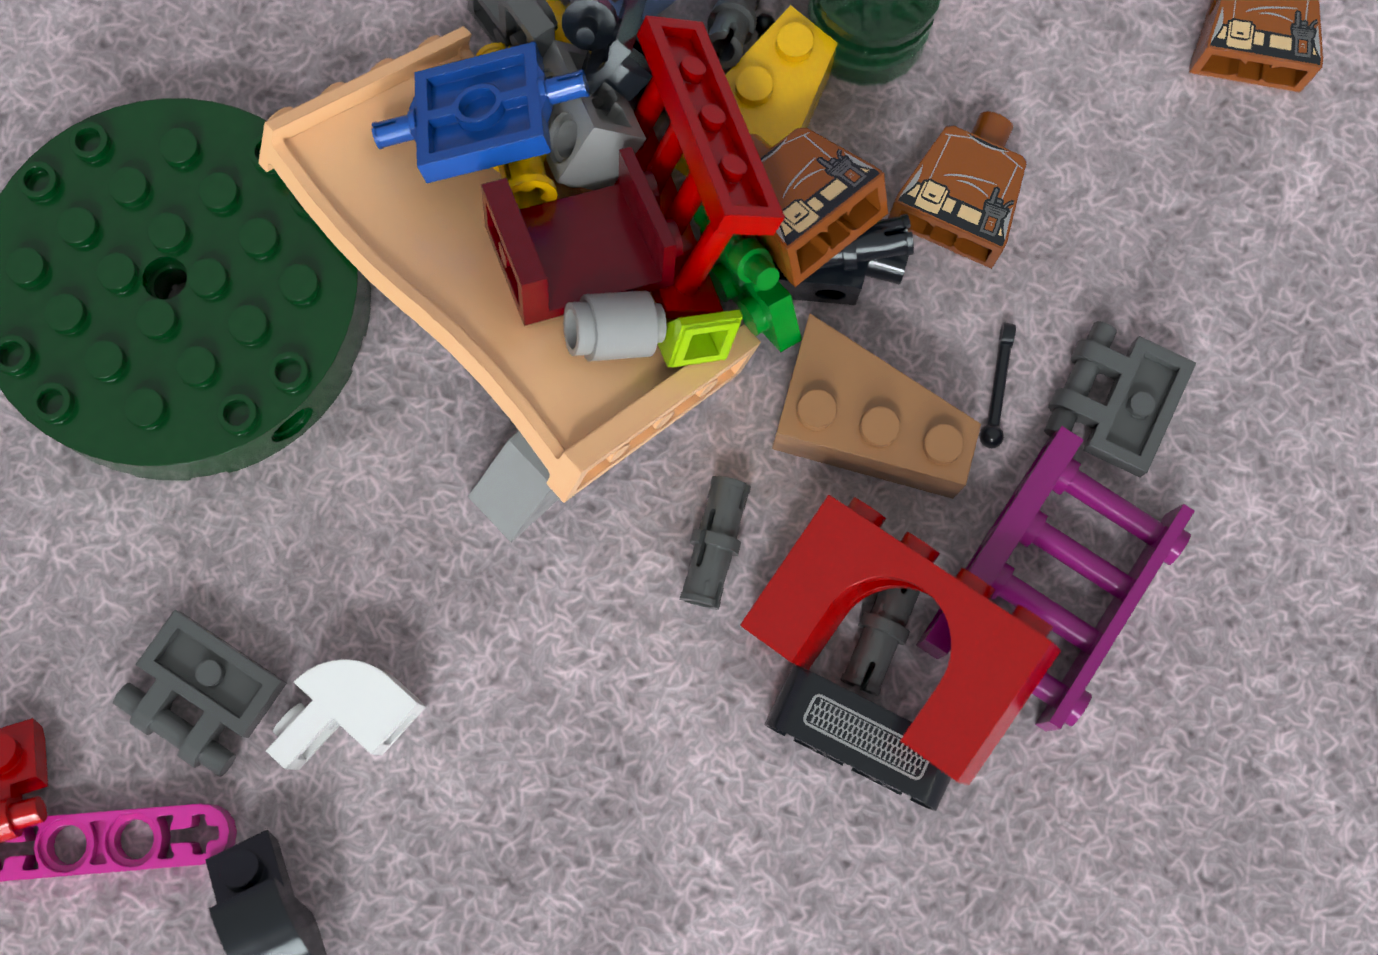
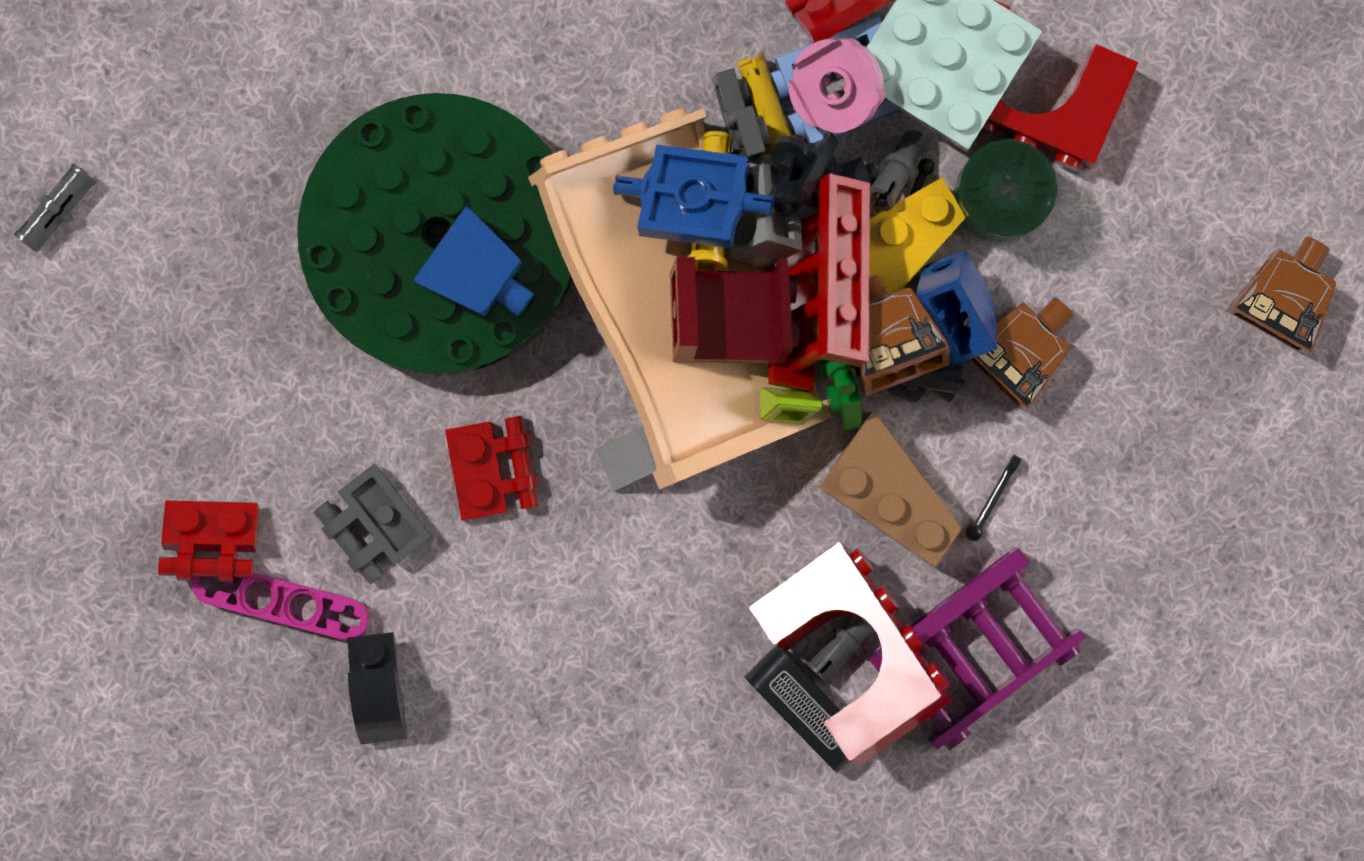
camera: 20 degrees right, 10 degrees up
white brick [266,660,427,770] -> none
light grey brick [563,291,667,362] -> none
dark grey pin [679,476,751,610] -> none
dark grey plate [1044,321,1196,478] -> none
none -> blue torso [414,207,534,317]
none -> red plate [445,415,540,521]
none -> blue torso [916,251,998,365]

